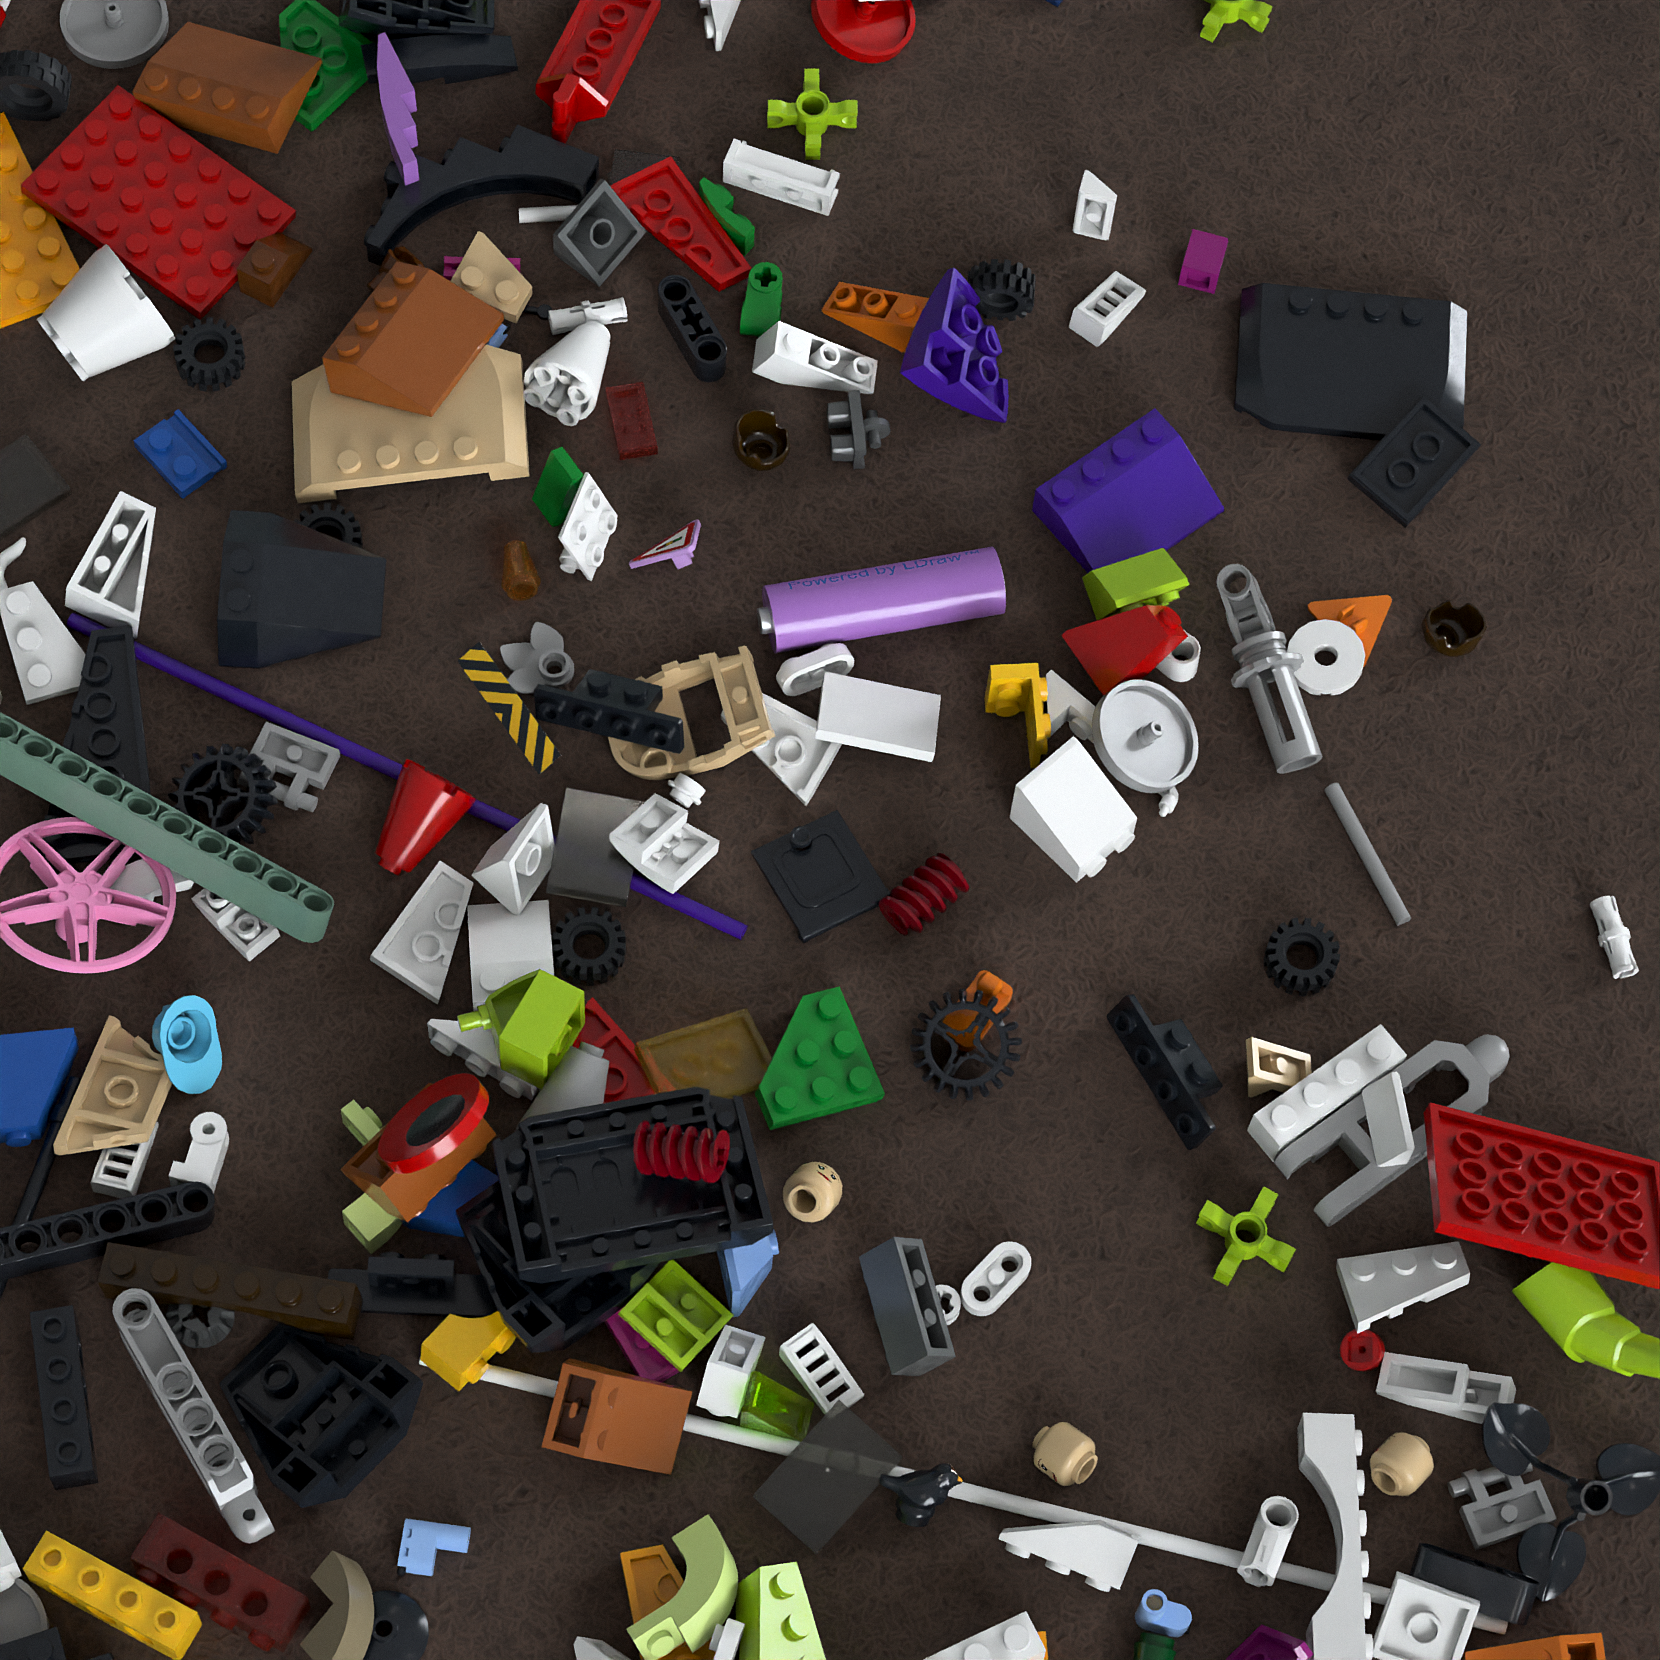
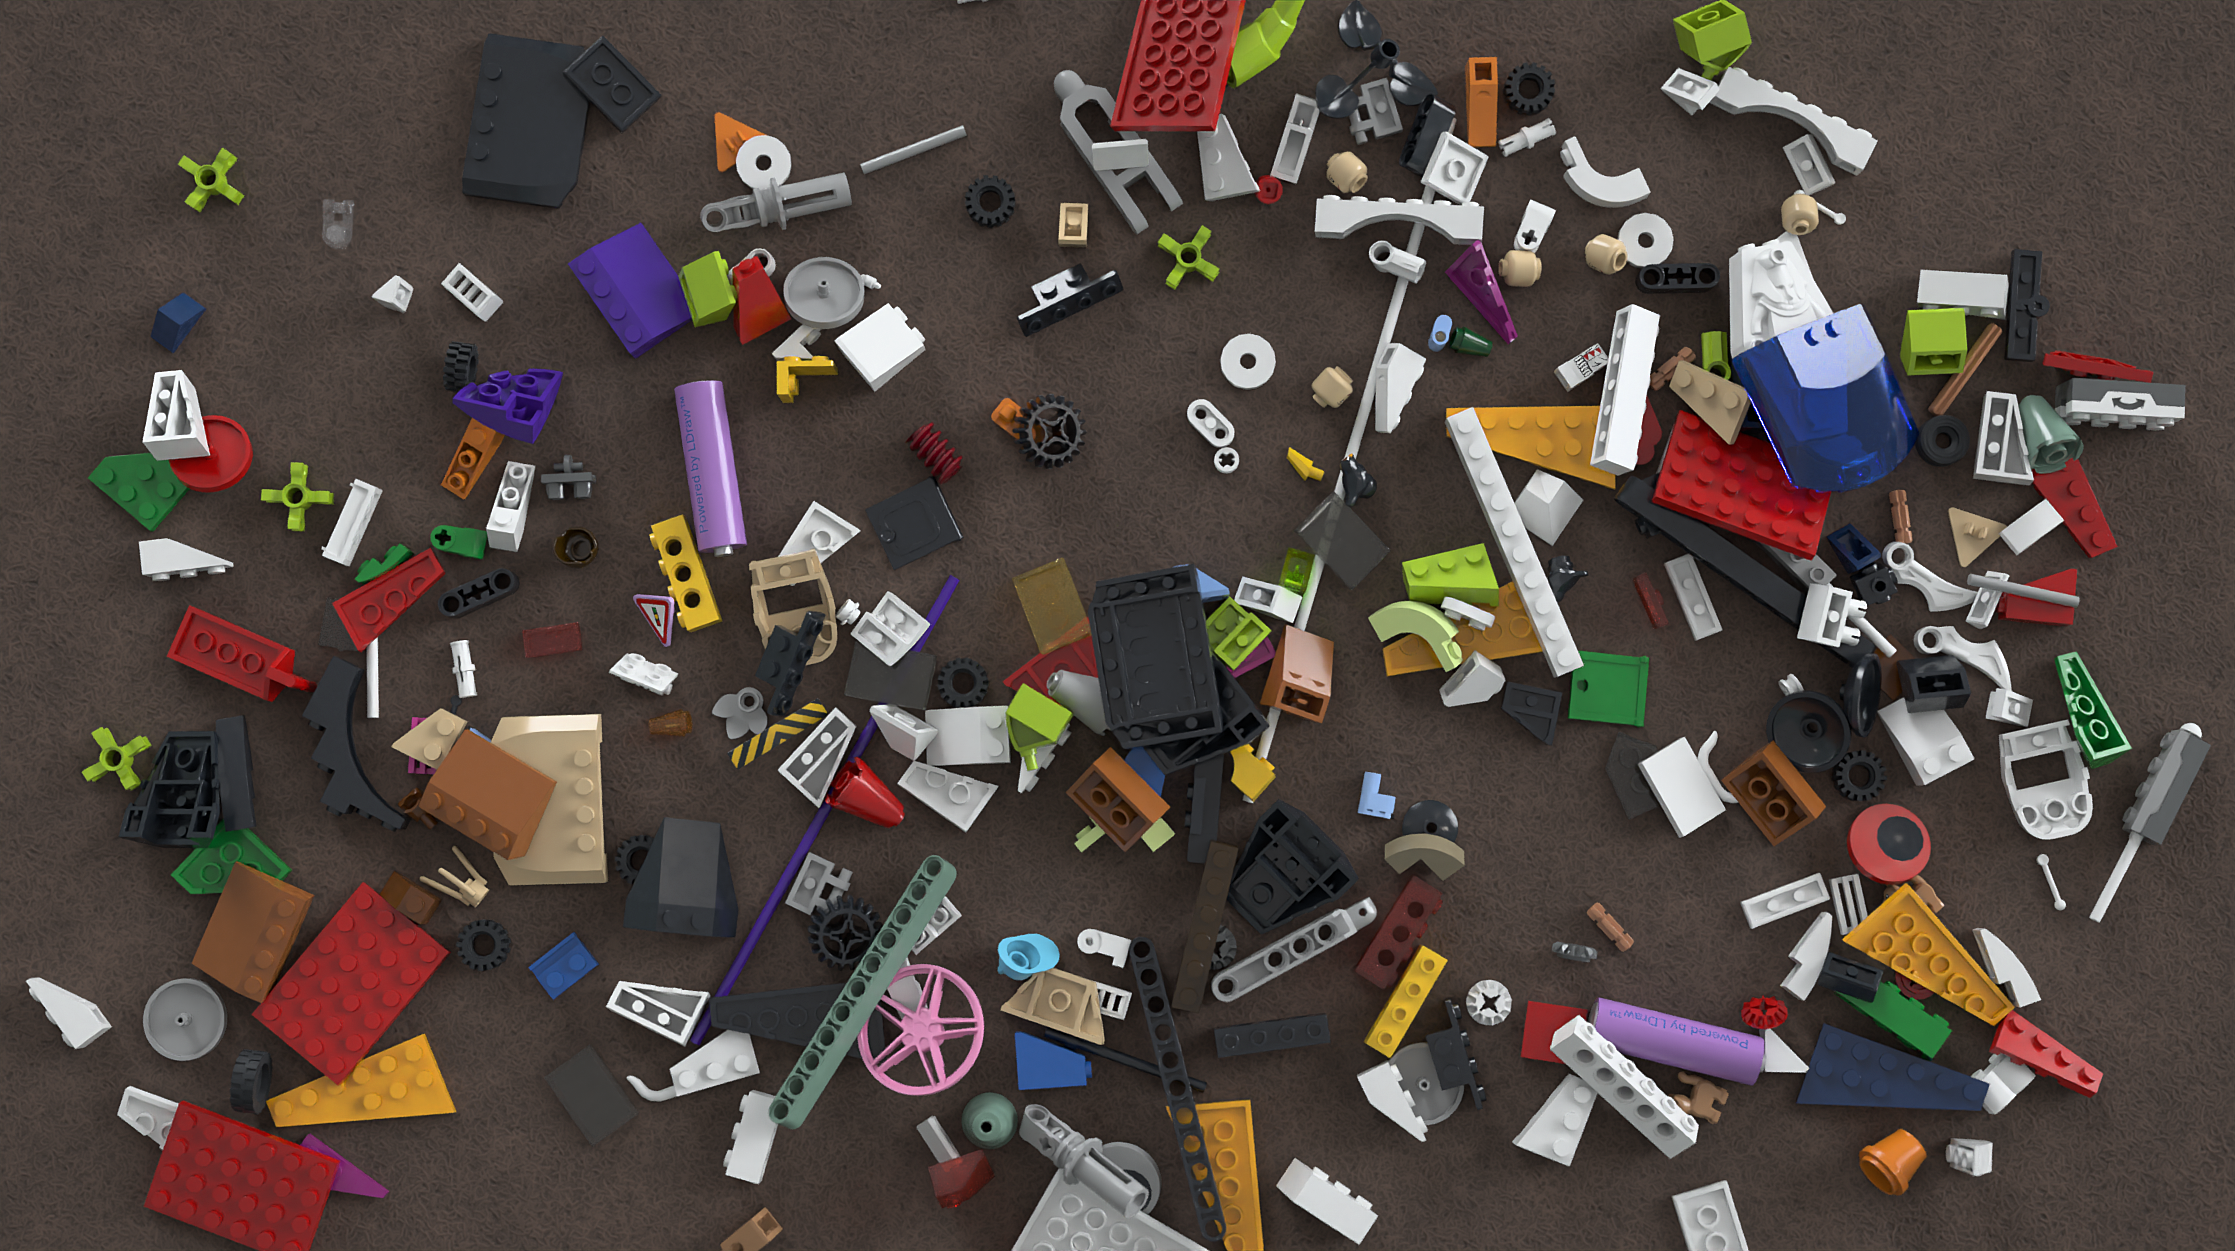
camera: 80 degrees left, 20 degrees up
white cone [36,244,175,381] -> none
medium lavender slope [377,32,419,186] -> none
red piece [378,1073,489,1174] -> none
white cone [524,321,611,426] -> none
green tile [532,447,583,527] -> none
dark grey slope [553,179,647,287] -> none
dark red piece [633,1120,730,1183] -> none
green plate [755,986,885,1130] -> none
white plate [776,643,854,696] -> none
white slope [779,1323,864,1421] -> none
tan head [783,1162,842,1223] -> none
white tile [815,672,941,762] -> none
dark grey brick [859,1237,956,1376] -> none
magenta panel [1178,229,1228,294] -> none
white arch [1247,1024,1407,1162] -> none
dark brown hair [1421,600,1487,657] -> none
none -> clear plate [322,199,354,250]
none -> tan plant [420,846,489,907]
none -> yellow brick [649,514,722,632]
none -> white wedge [778,707,856,808]
none -> white tile [1220,334,1276,390]
none -> yellow bar [1287,447,1324,481]

